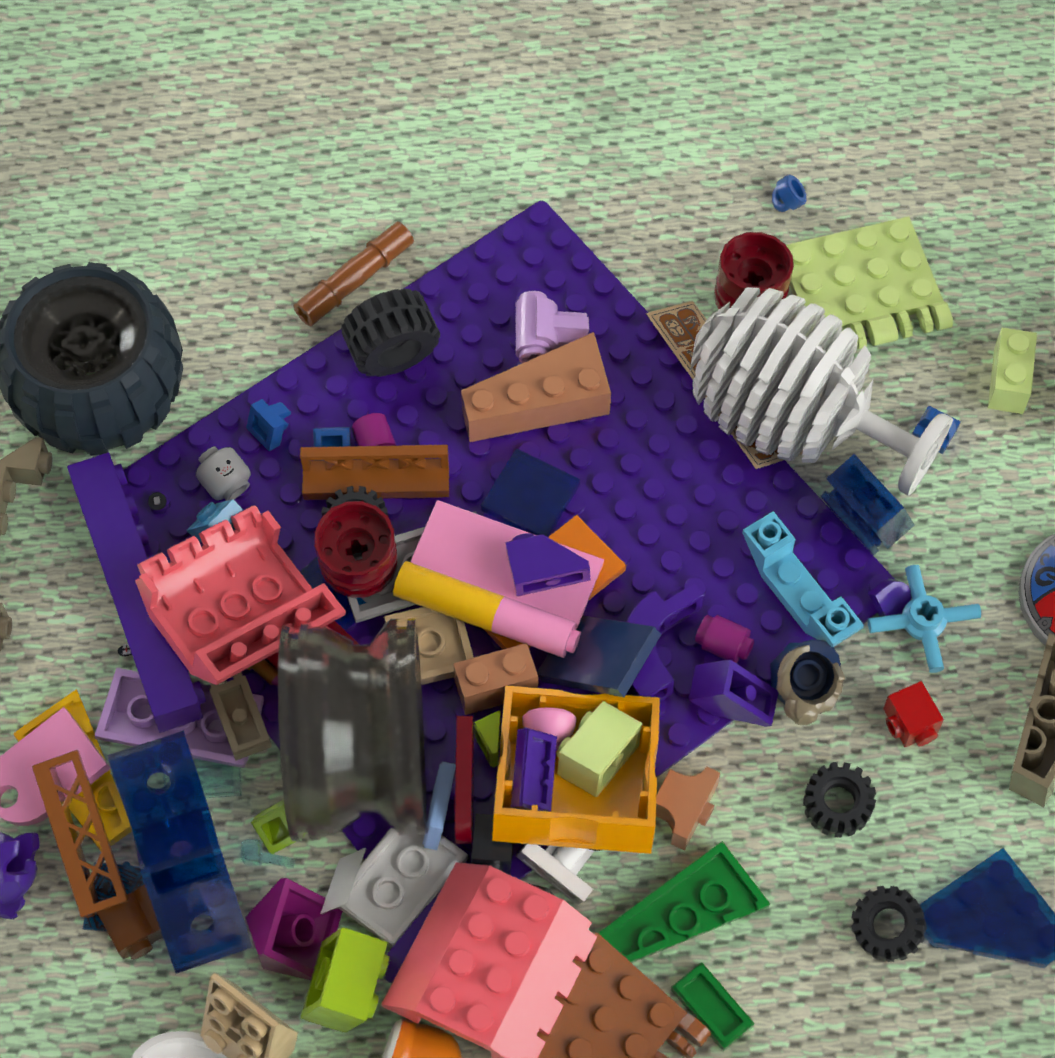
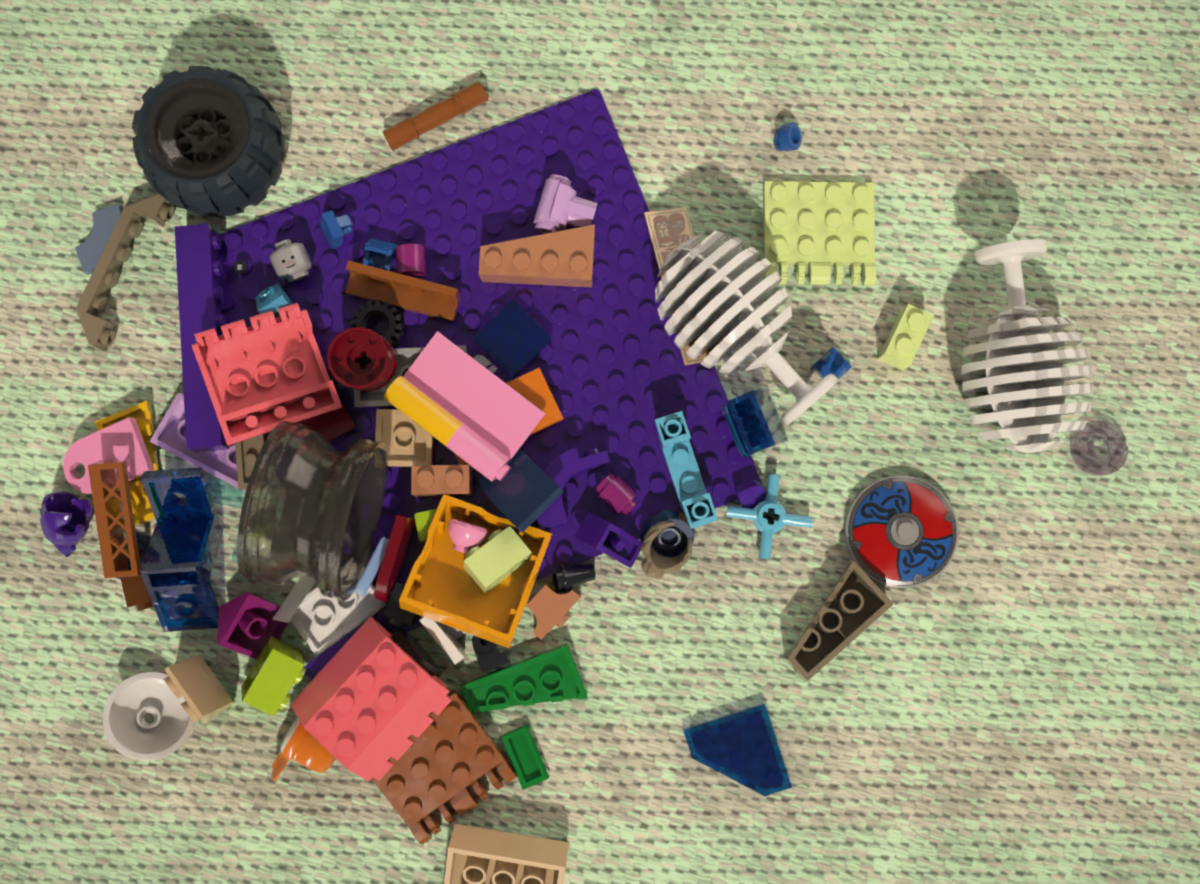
camera: 15 degrees right, 20 degrees up
black tyre [341,288,440,377] -> none
dark purple slope [505,533,591,597] -> none
dark purple plate [511,728,557,812] -> none
dark red wheel [714,232,794,309] -> none
black tyre [803,762,876,838] -> none
black tyre [851,885,927,962] -> none
red brick [883,681,944,747] -> none
none -> black leg [472,635,511,673]
none -> black cone [552,563,596,592]

